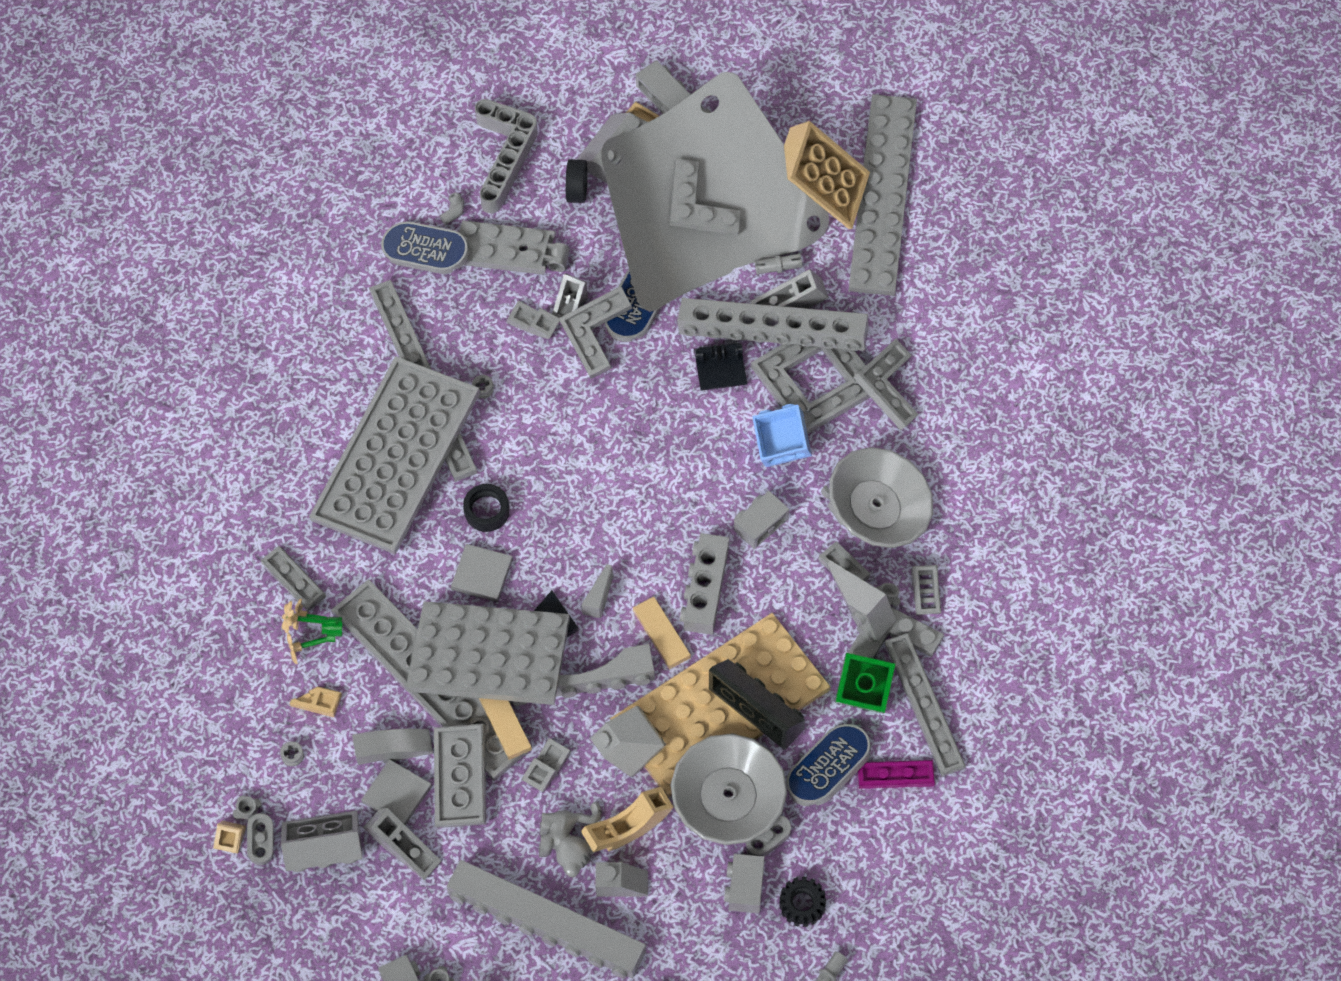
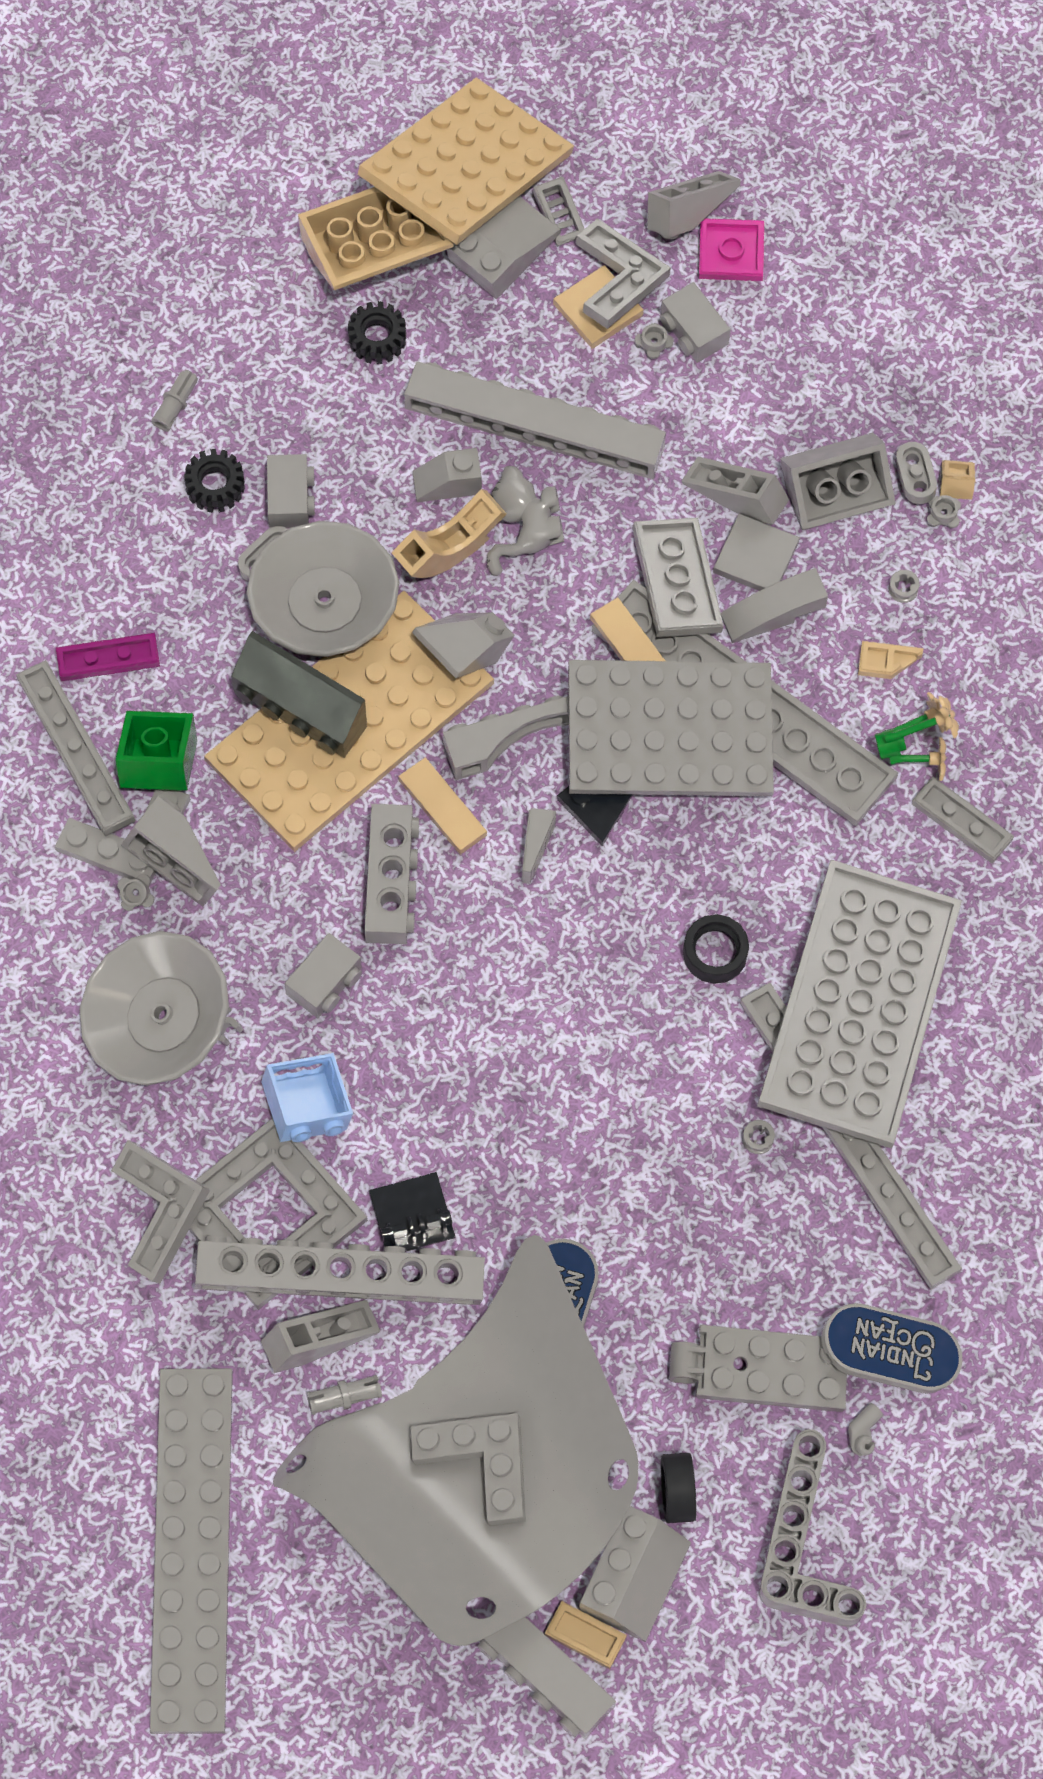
camera: 170 degrees right, 5 degrees up
light grey tile [451,544,513,602] -> none
light grey slope [506,301,560,339] -> none
light grey slope [521,738,572,792] -> none
light grey slope [552,273,588,318] -> none
light grey plate [559,286,632,379] -> none
tan slope [784,121,870,229] -> none
tile [786,724,871,806] -> none
light grey plate [818,541,870,581] -> none
light grey slope [911,565,941,615] -> none

